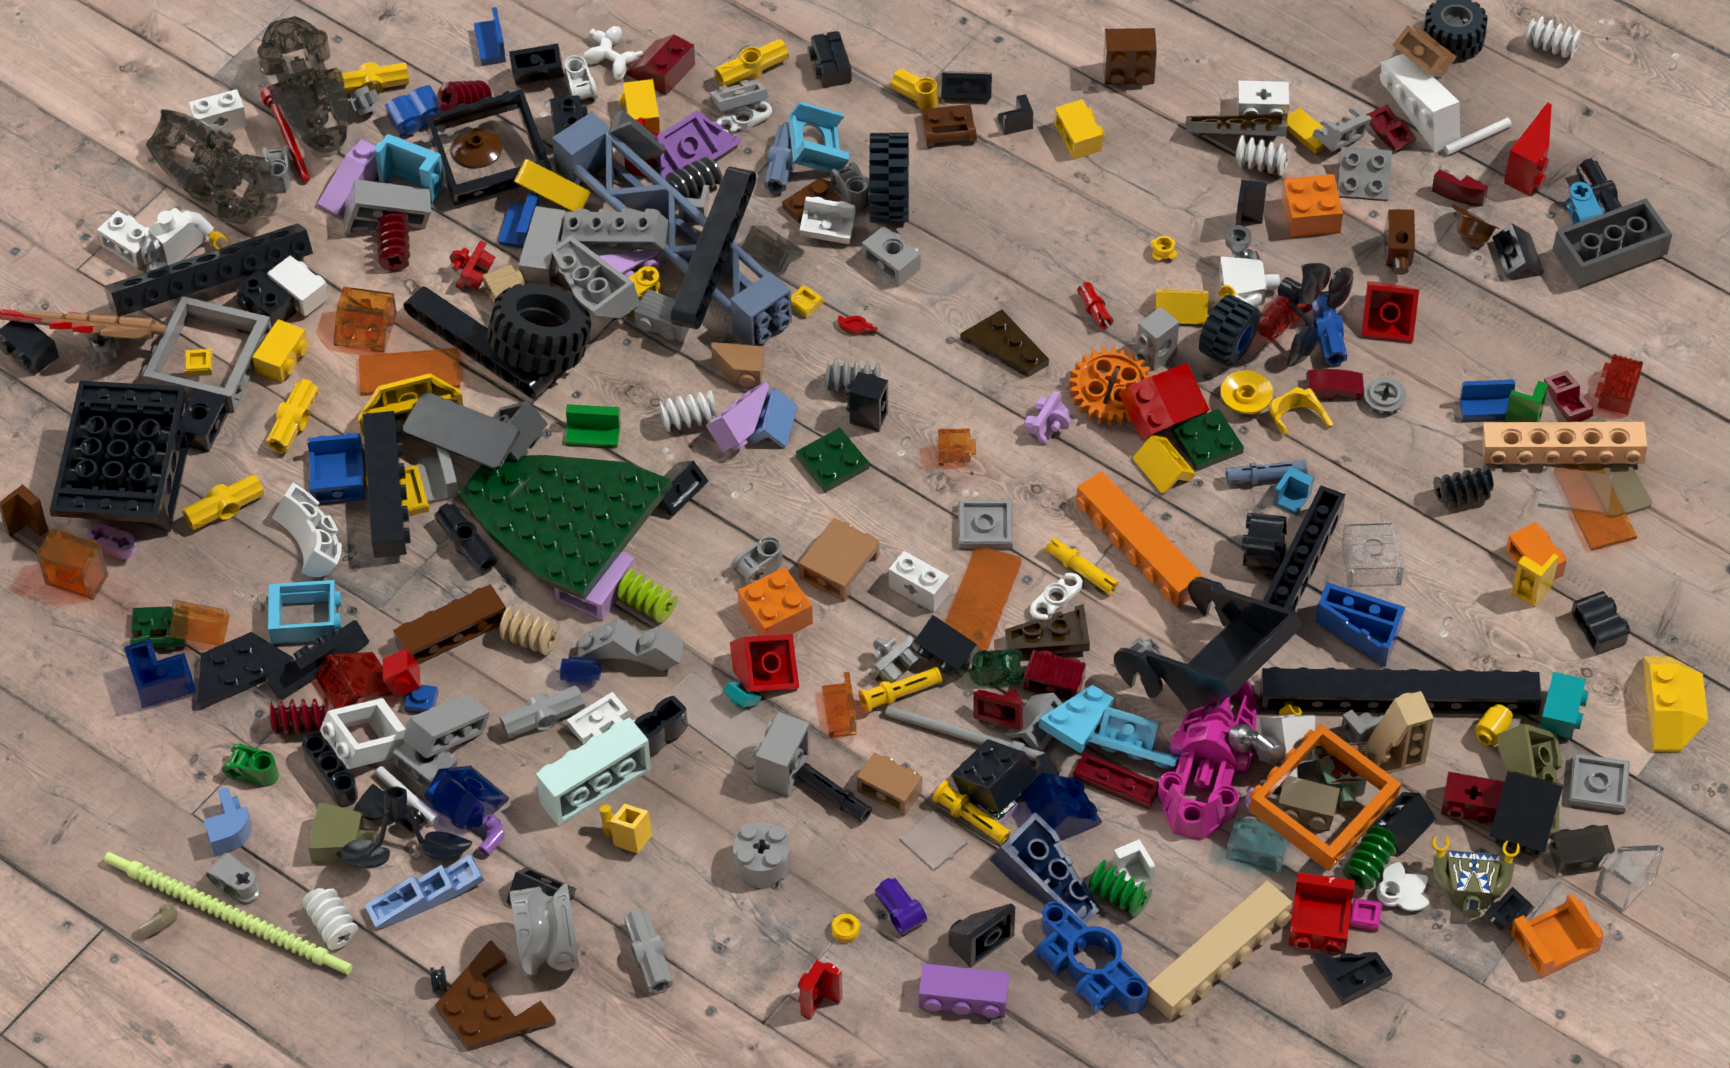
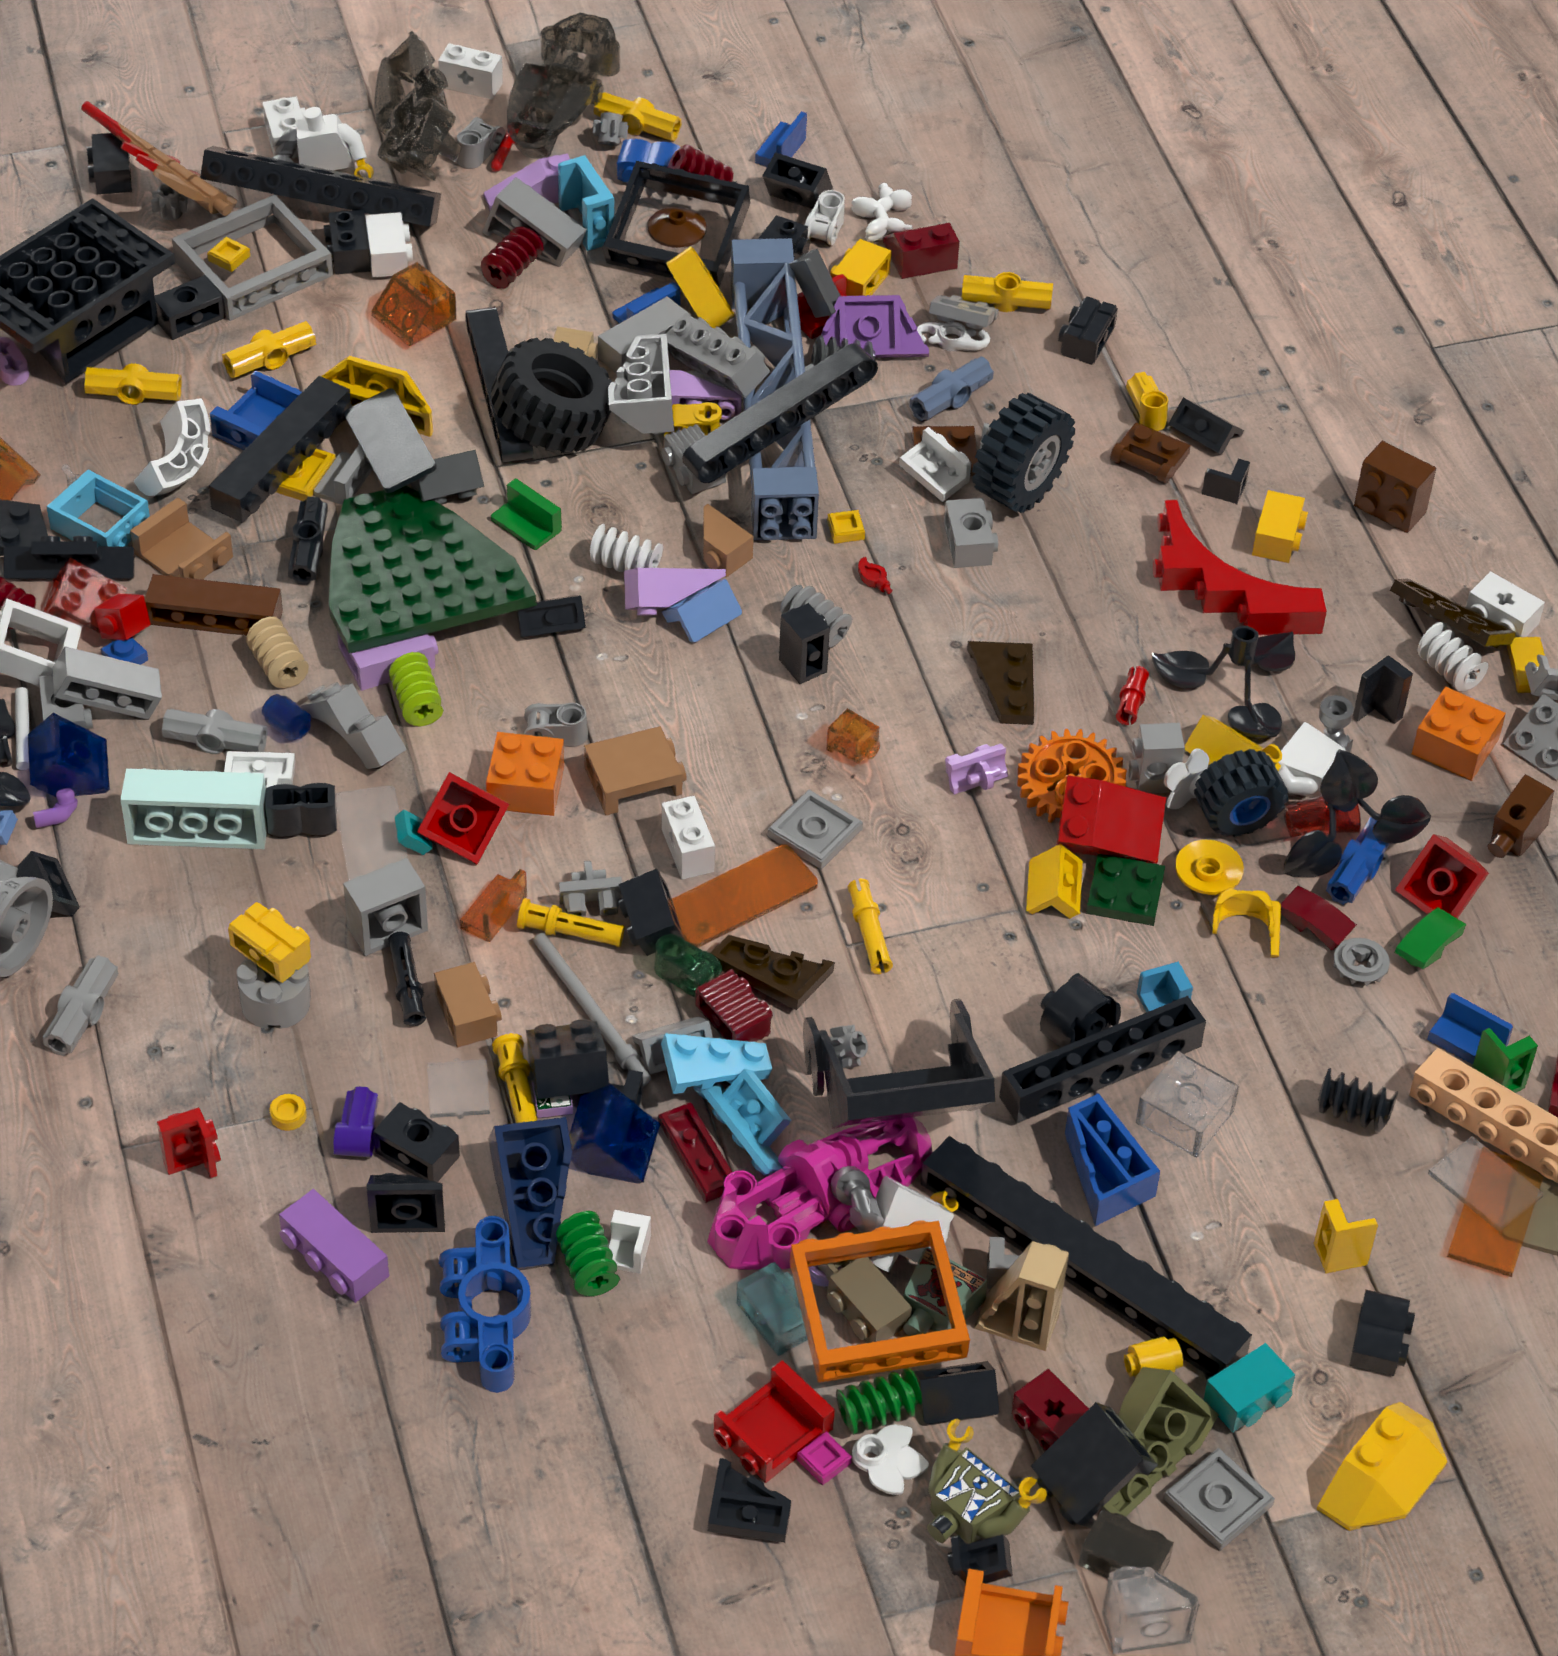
camera: 35 degrees right, 5 degrees down
yellow brick [252,319,309,383] -> none
clear orange piece [359,348,460,396] -> none
red hips [449,240,496,290] -> none
yellow brick [599,803,652,854] -> none
clear smoke panel [741,225,805,273] -> none
medium azure panel [788,102,850,173] -> none
dark green plate [796,427,869,493] -> none
dark red slope [973,689,1023,730] -> none
white piece [1030,573,1083,621] -> none
orange brick [1076,471,1204,608] -> none
tan brick [1147,880,1292,1021] -> none
yellow plate [1150,236,1177,261] -> none
sand blue pin [1225,460,1308,485] -> none
orange brick [1506,522,1567,580] -> none
none -> medium nougat panel [130,497,233,579]
none -> yellow brick [228,902,311,983]
none -> black brick [373,1102,460,1182]
none -> black plant [1152,626,1295,738]
none -> red arch [1153,500,1327,635]
none -> white plate [1164,748,1209,809]
none -> green slope [1394,907,1466,969]

